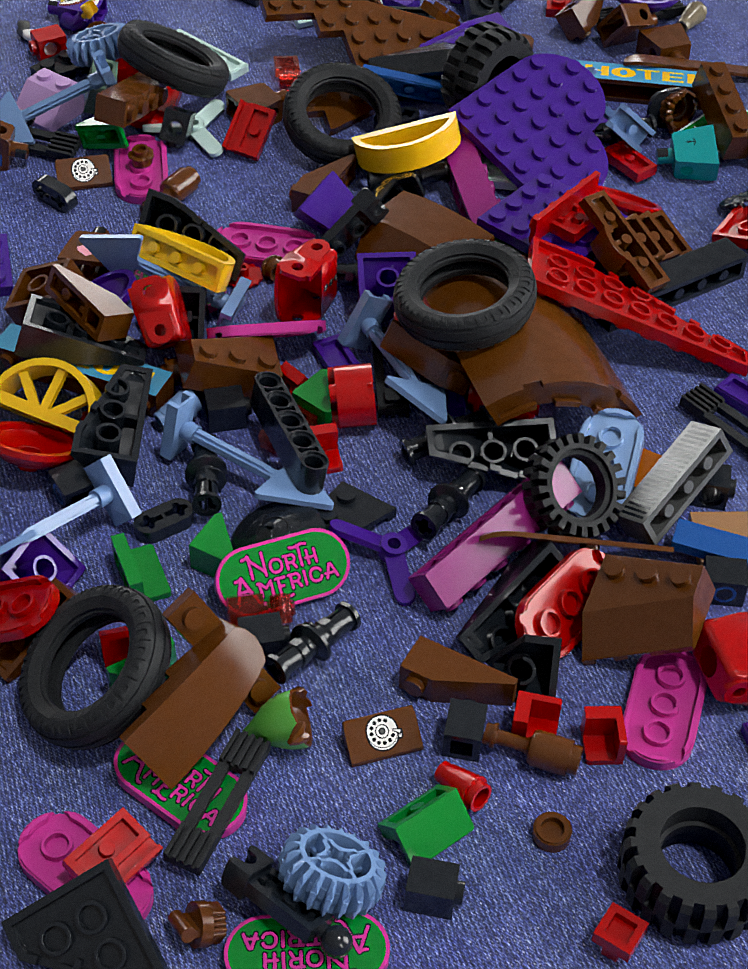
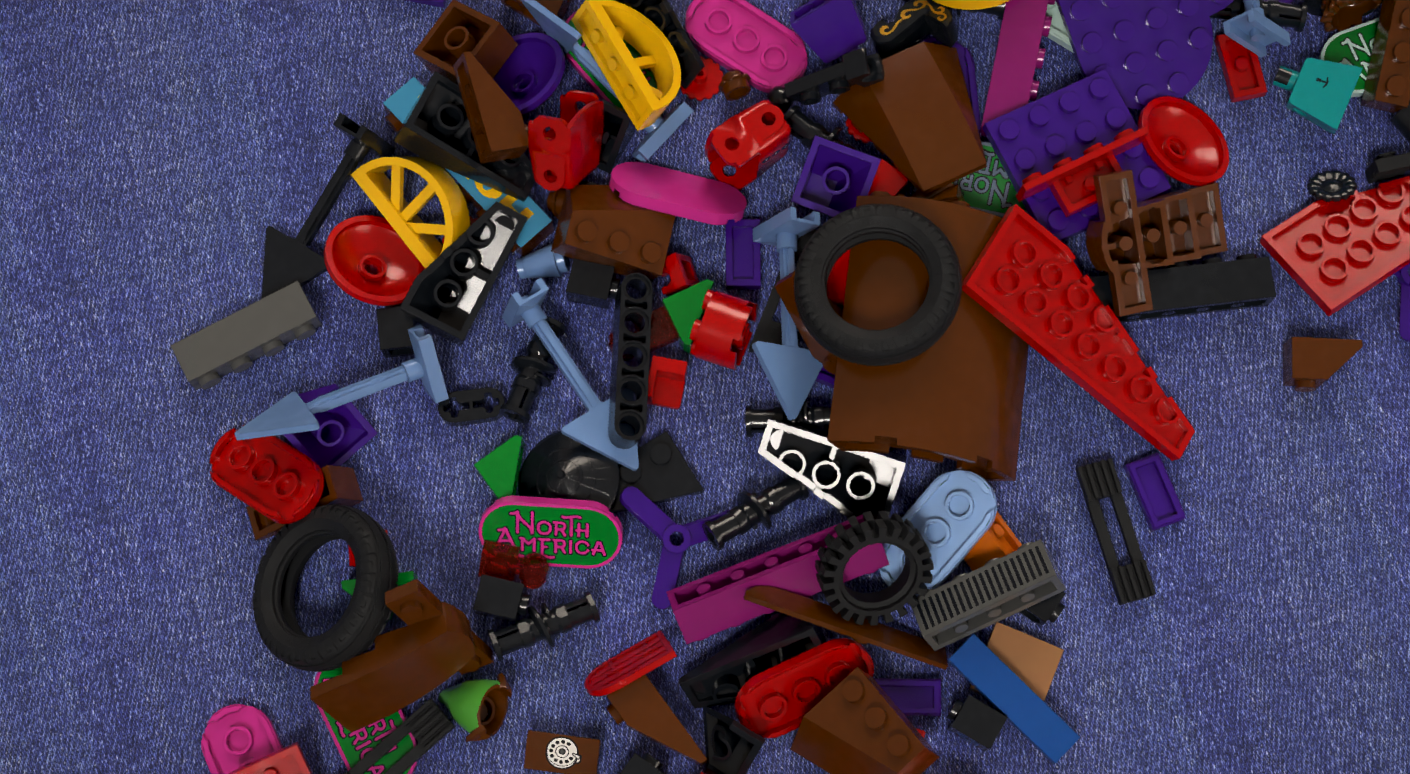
camera: 25 degrees right, 30 degrees up
green panel [110,533,172,602] -> none
none -> red window [584,630,677,696]

